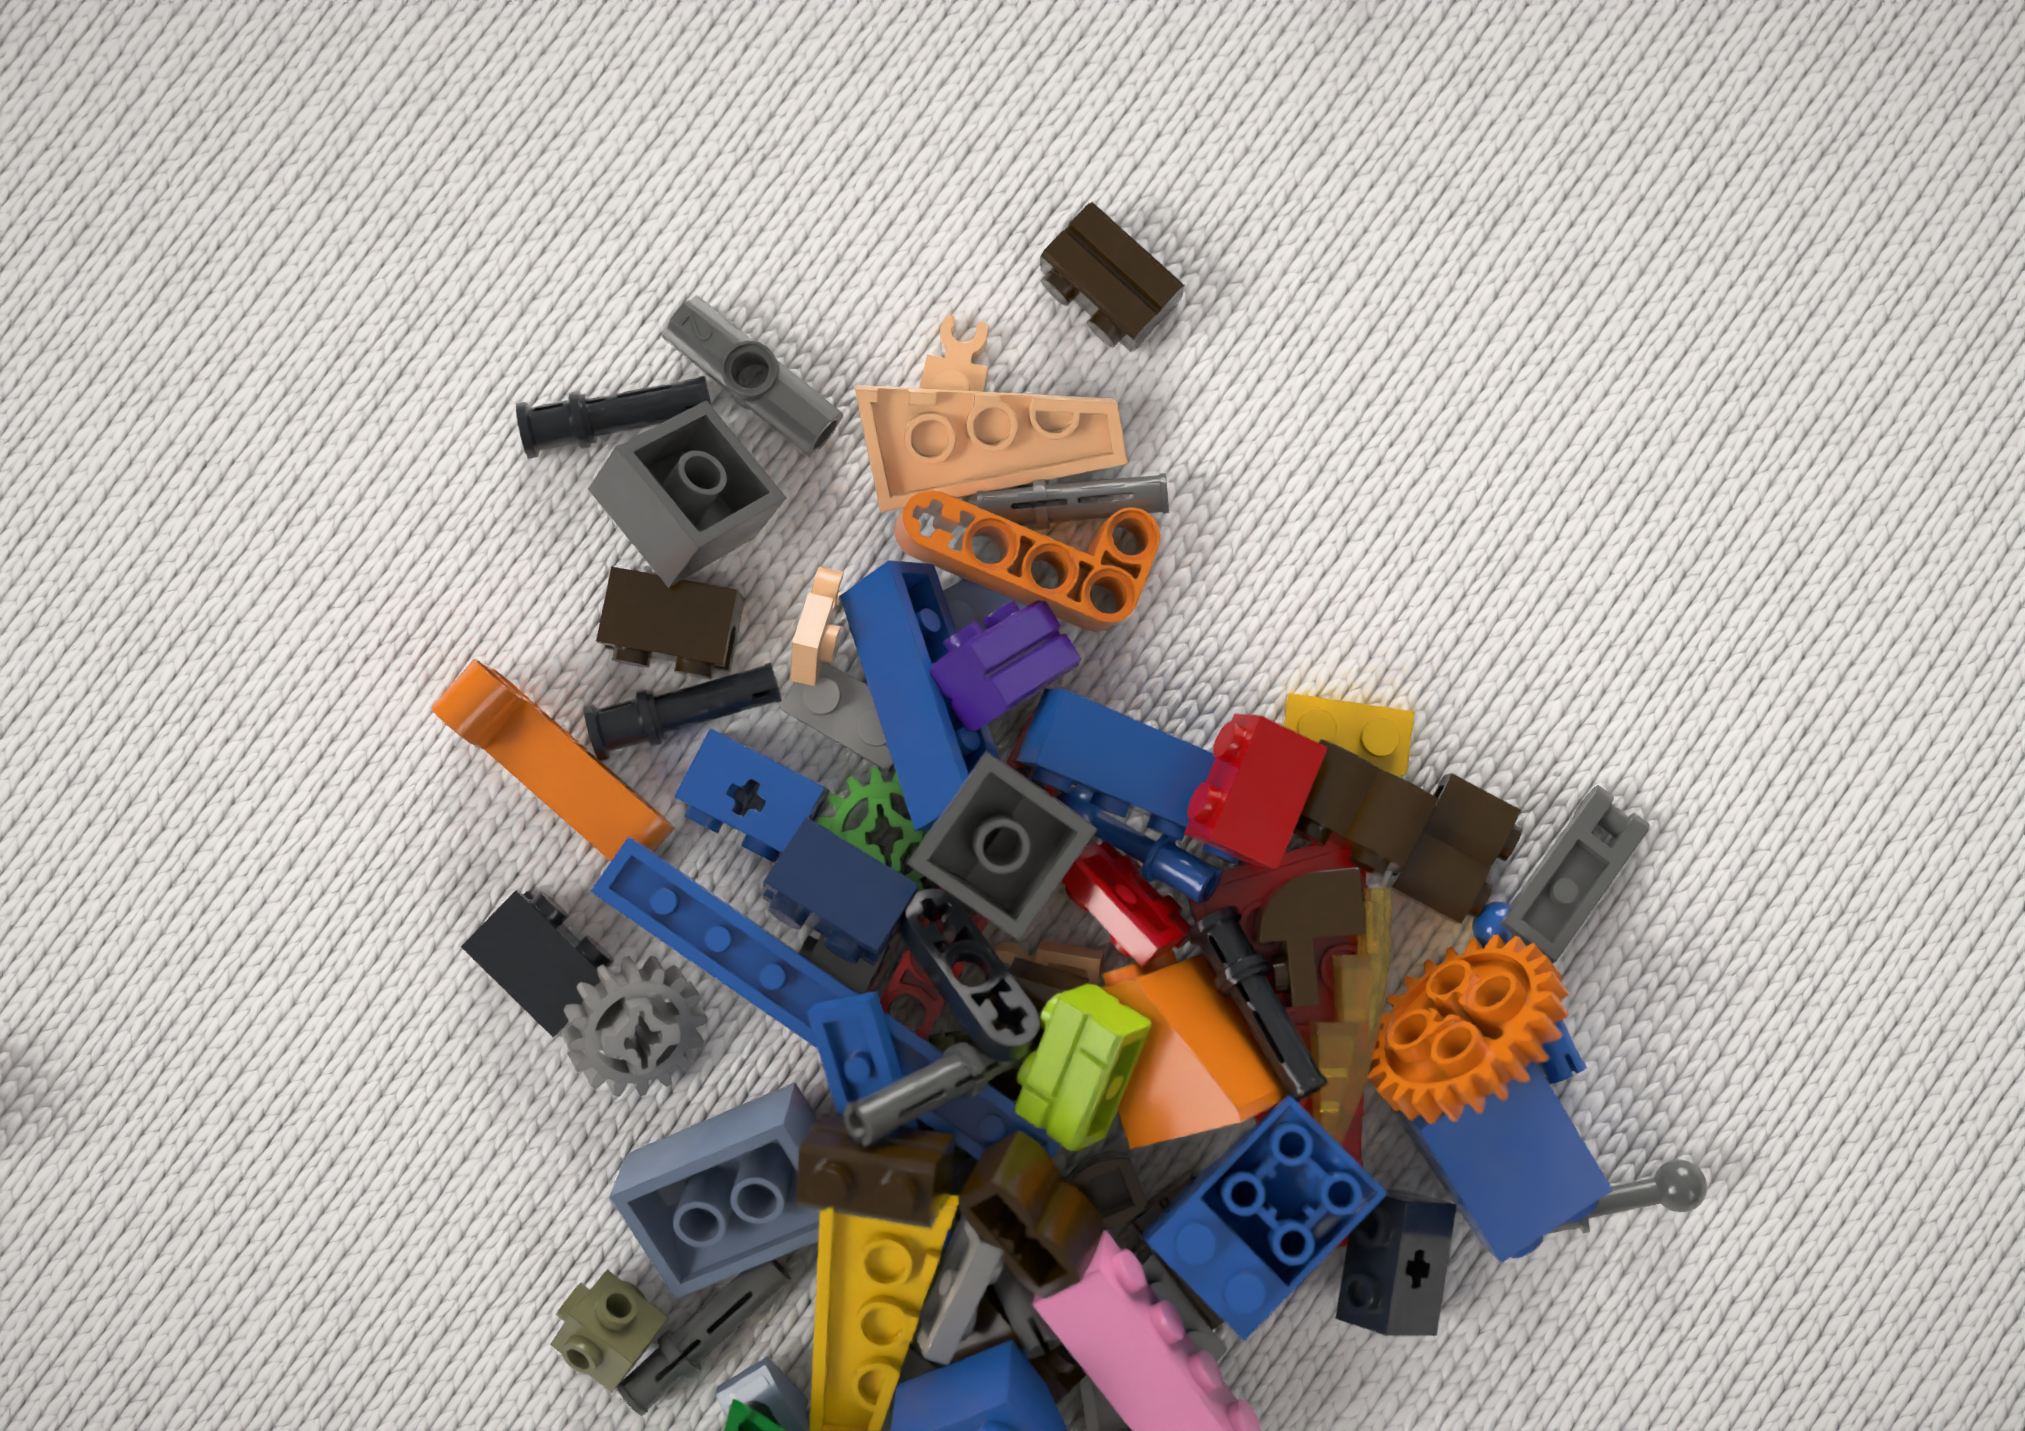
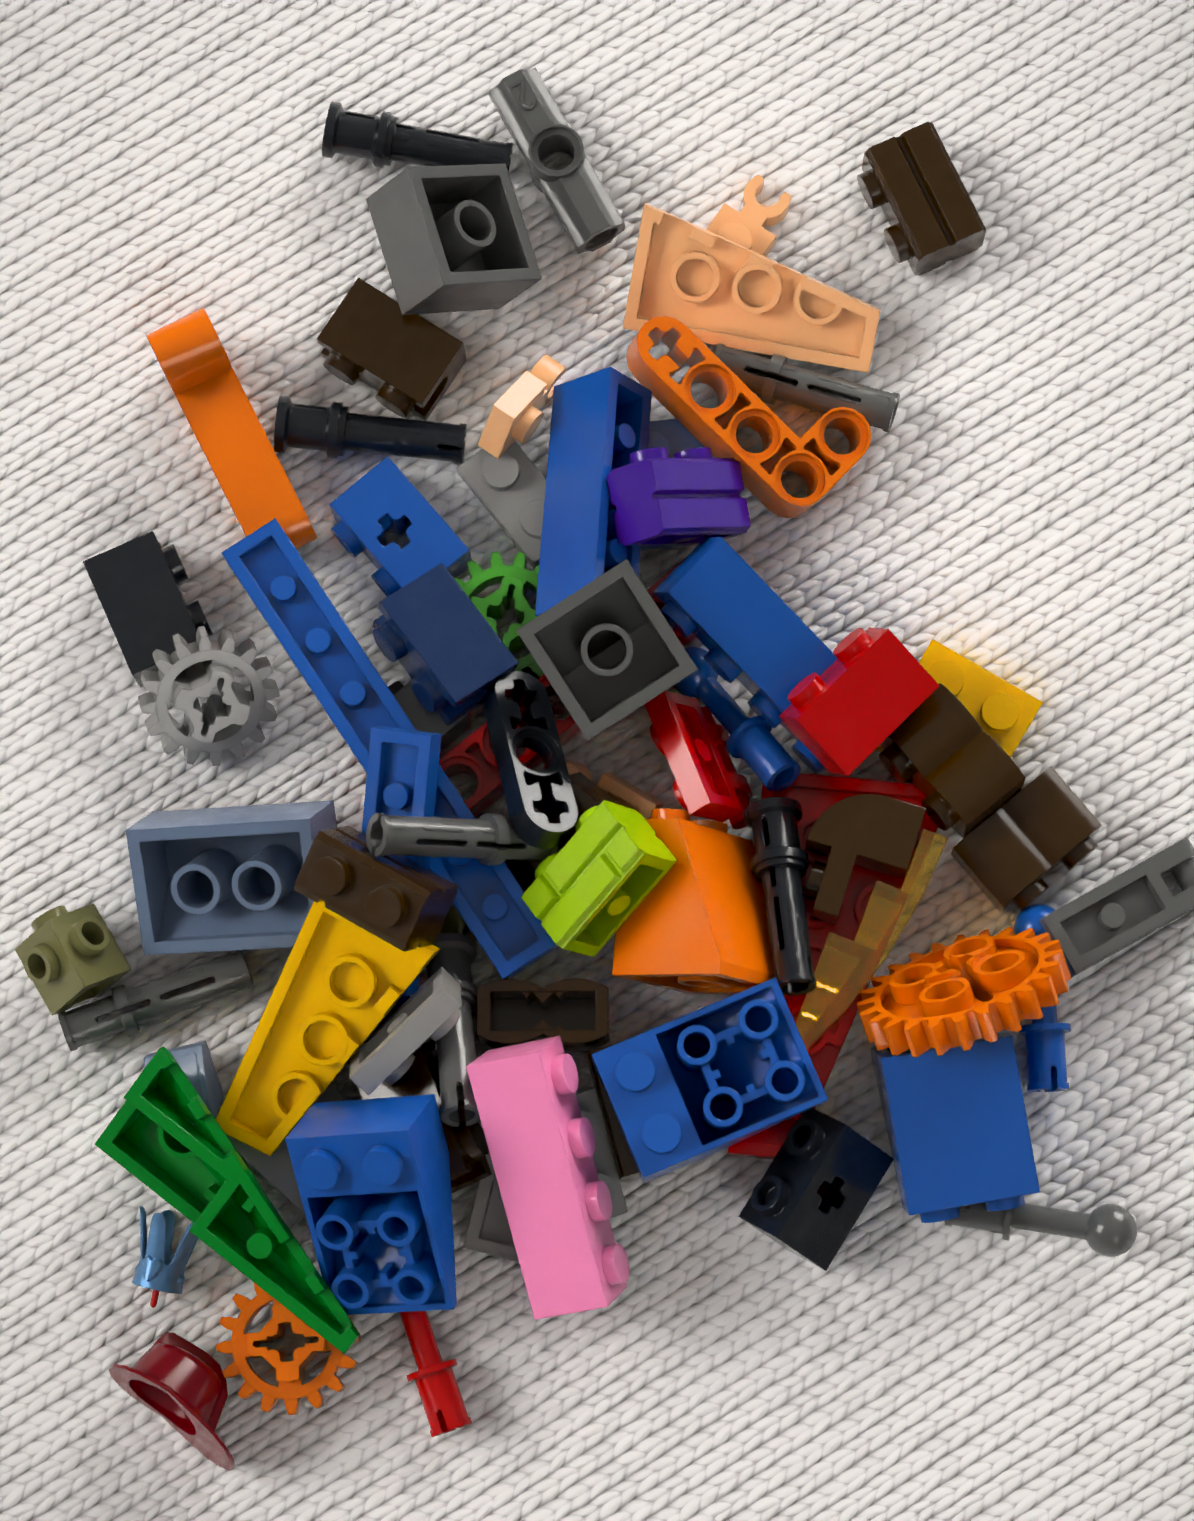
camera: 25 degrees right, 5 degrees down
dark brown brick [957,1131,1104,1299] -> none

